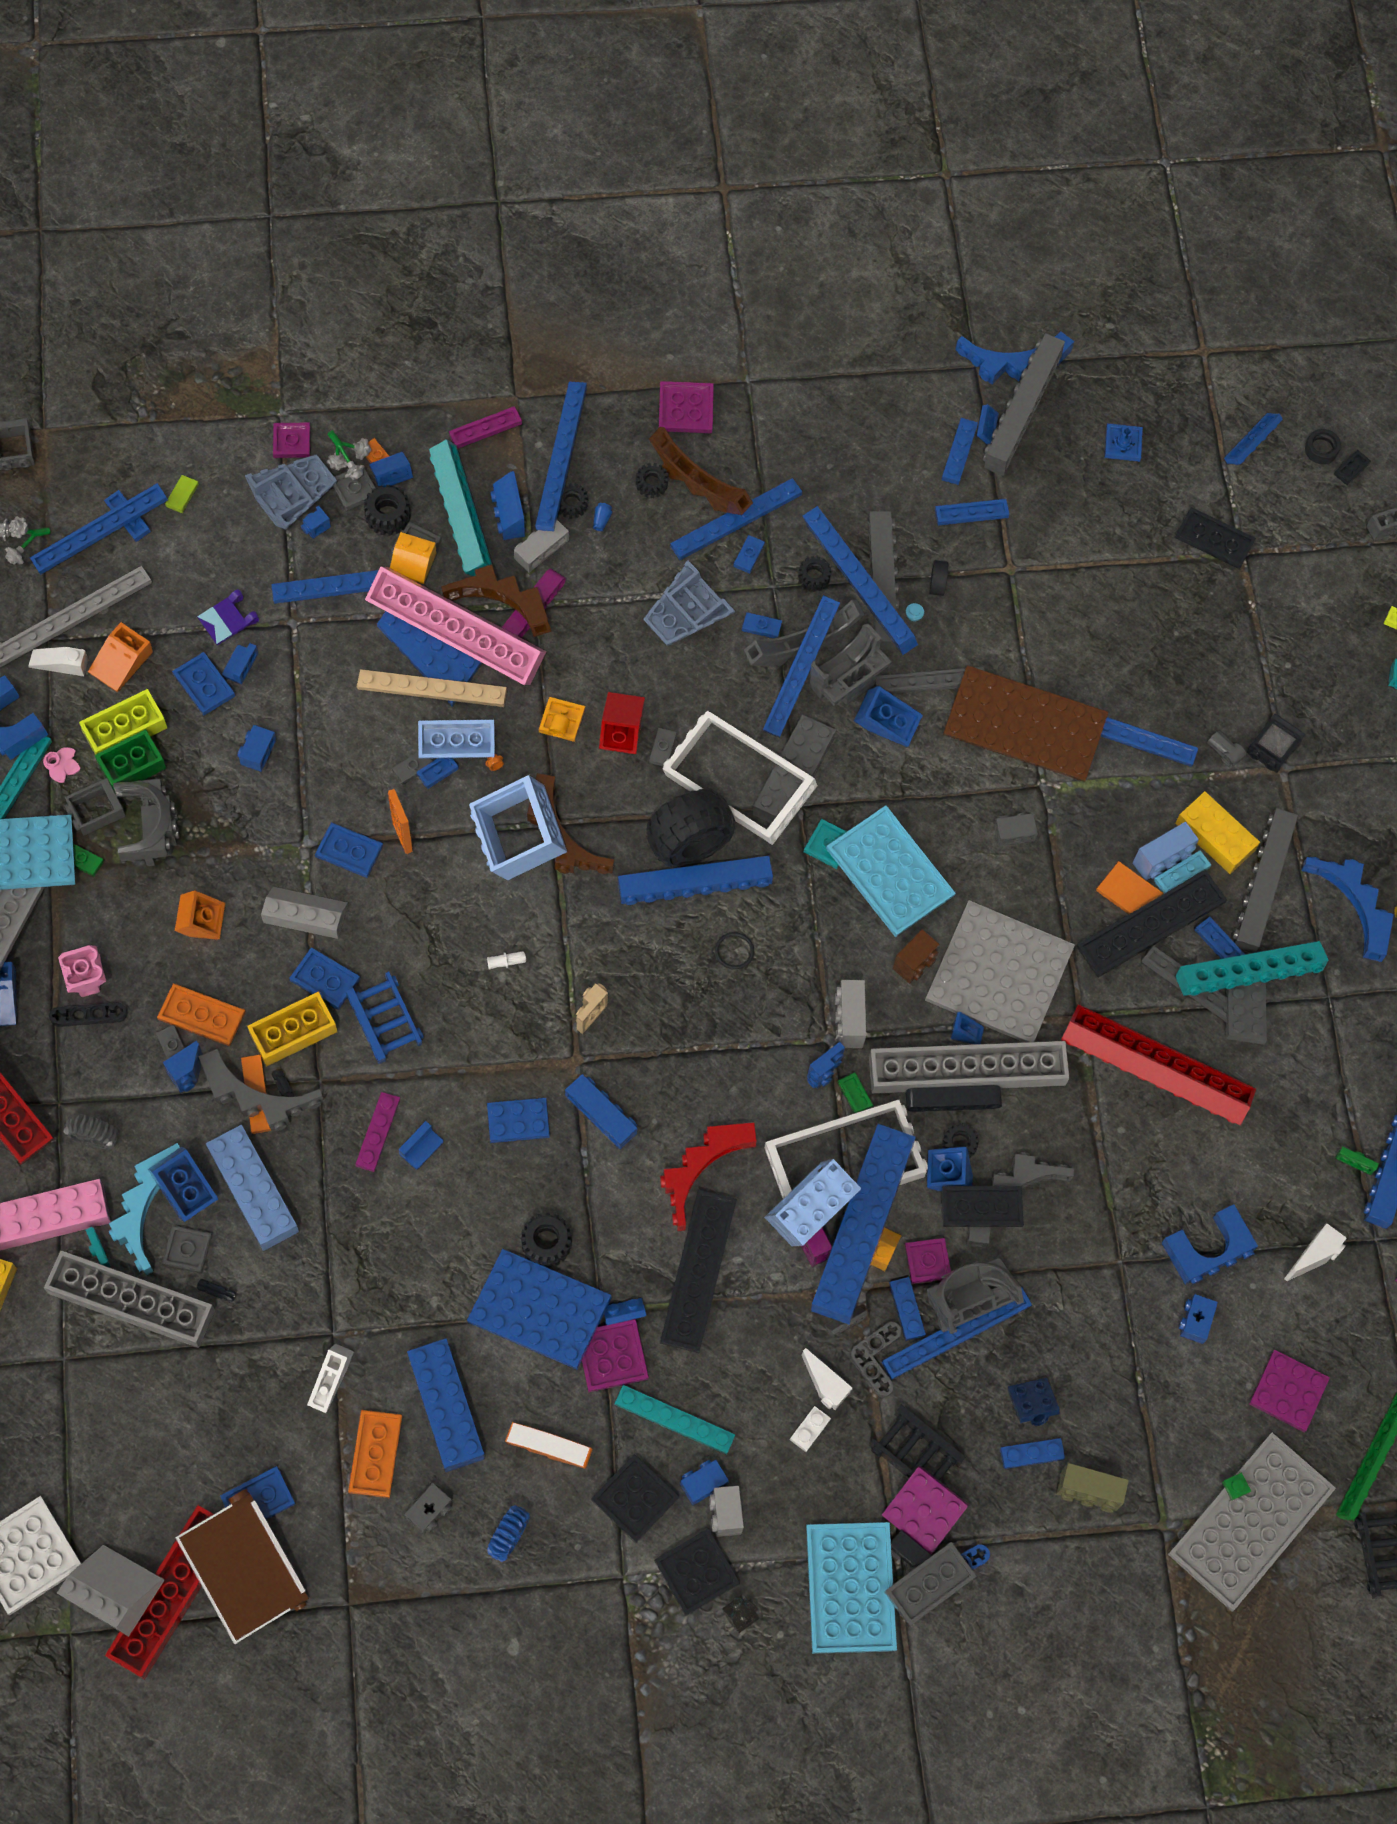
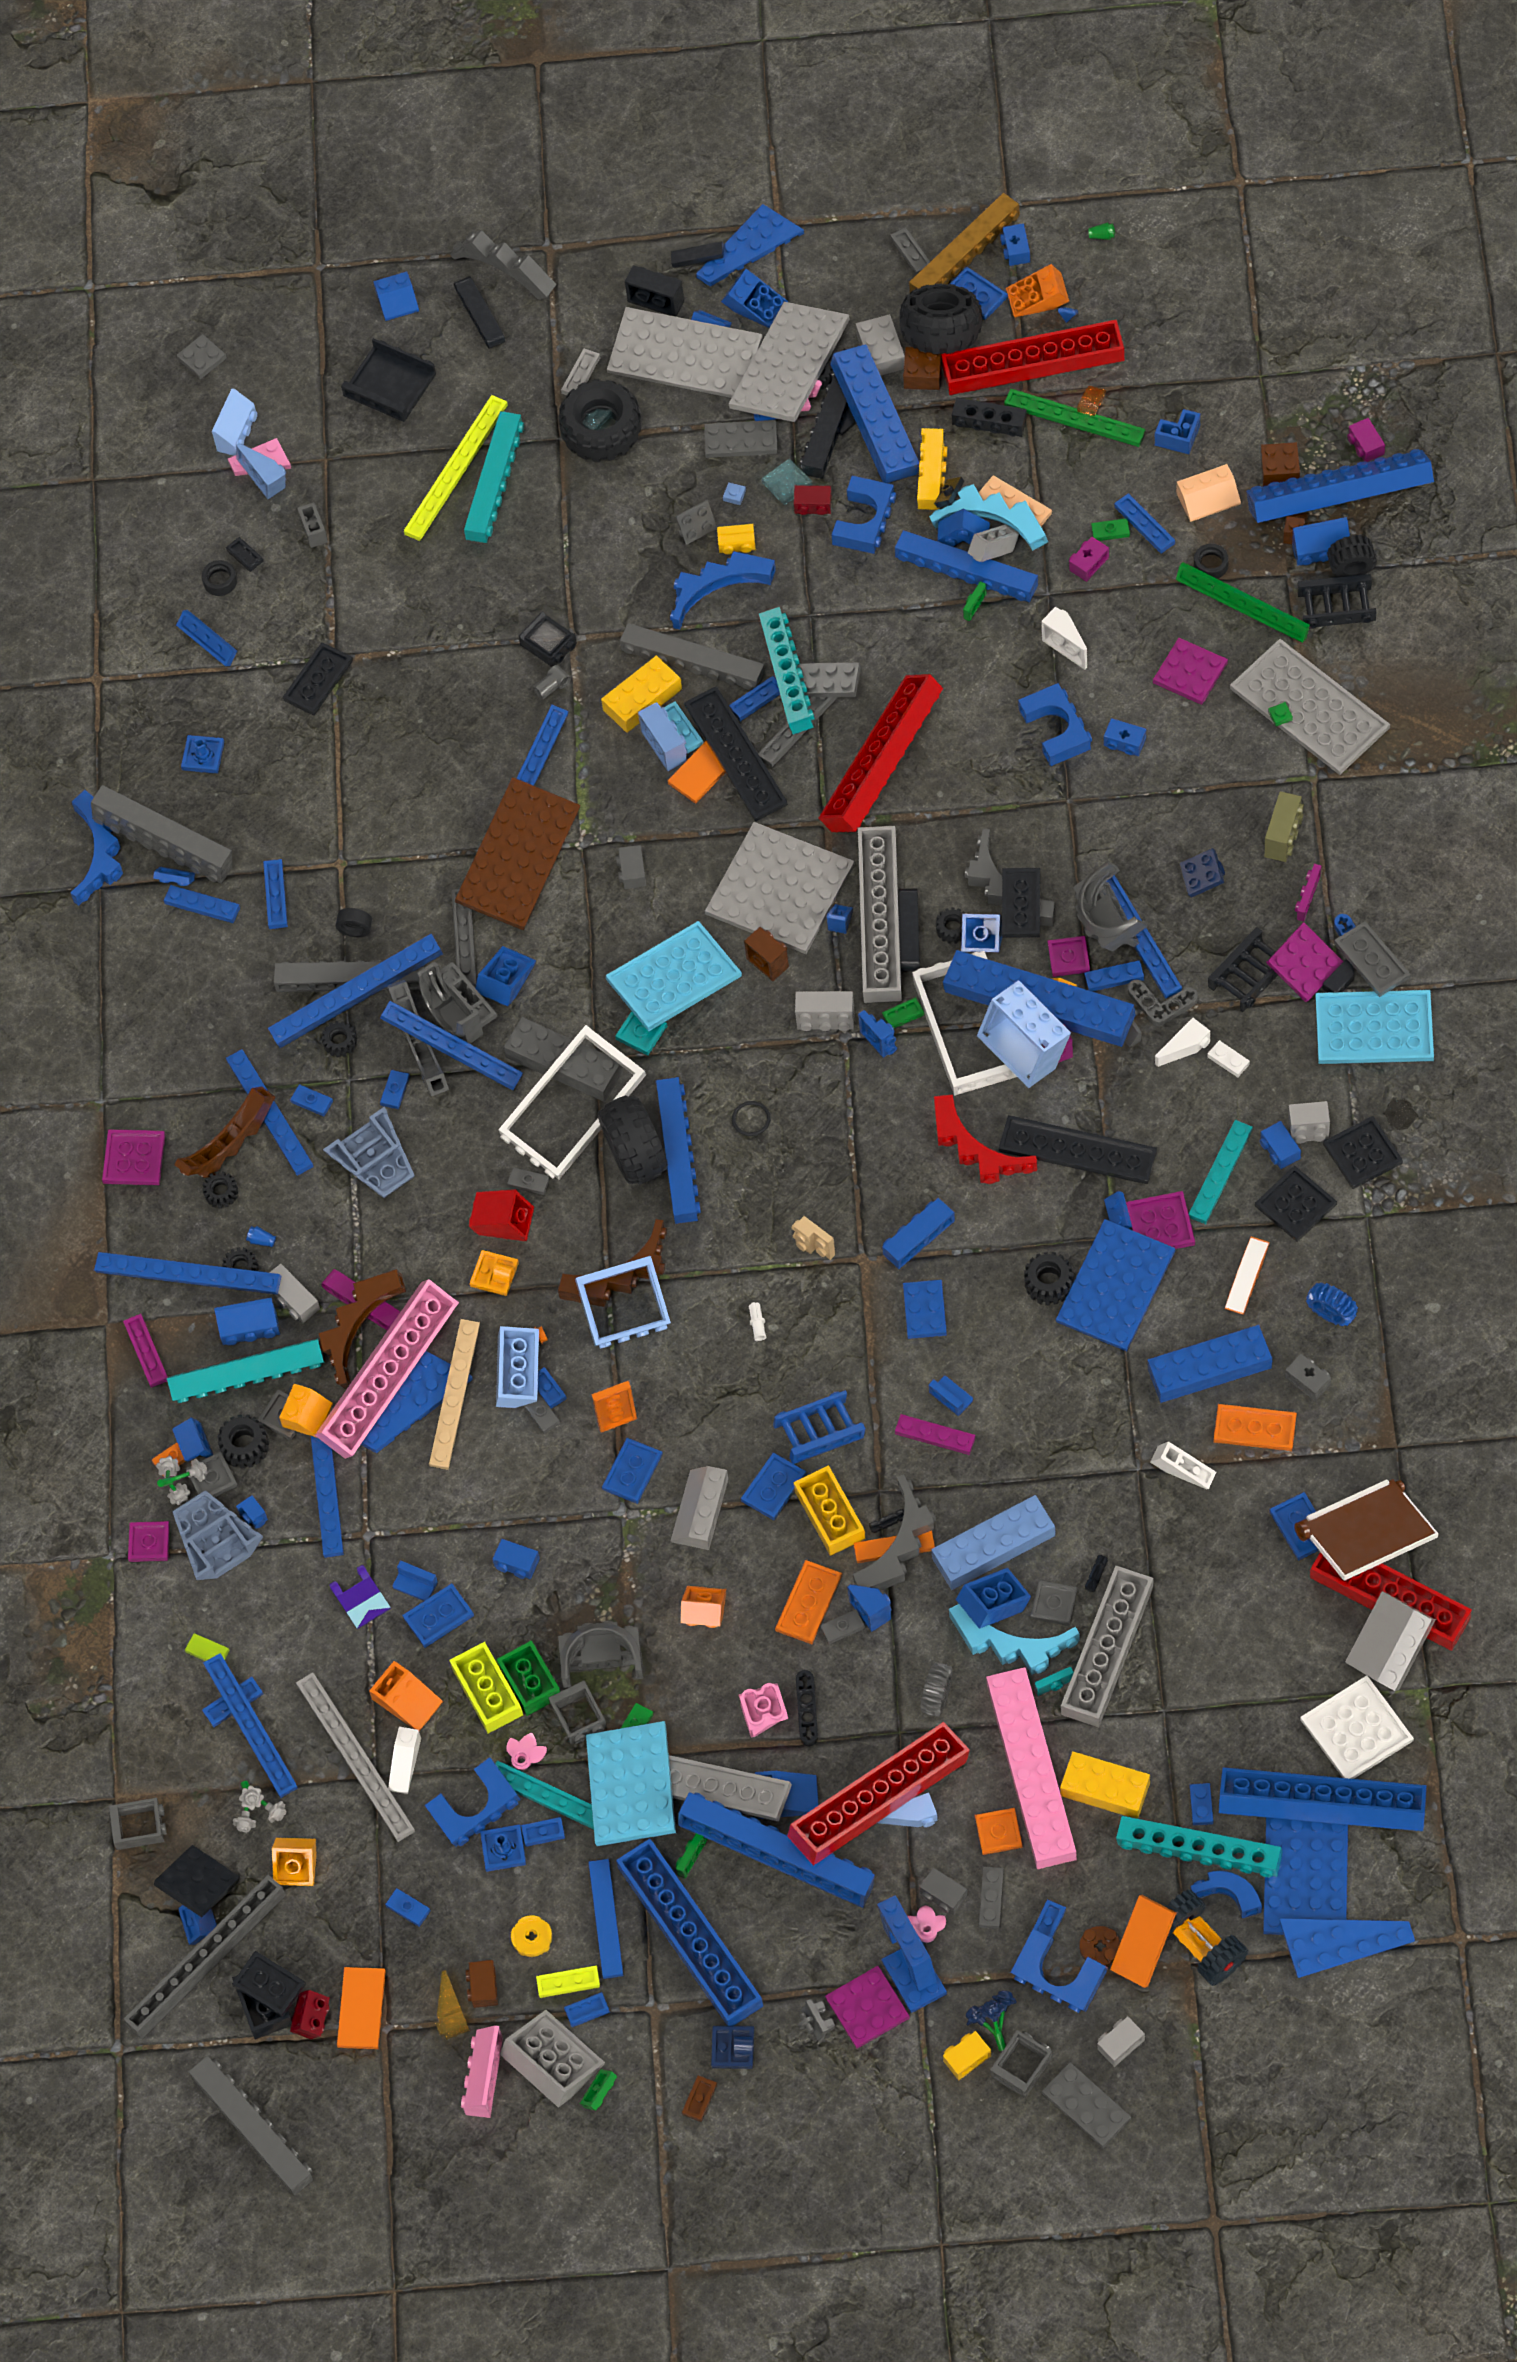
camera: 75 degrees left, 5 degrees down
medium azure plate [906,603,924,621] -> none
blue plate [1000,1438,1065,1469] -> none
none -> magenta plate [1295,864,1321,922]

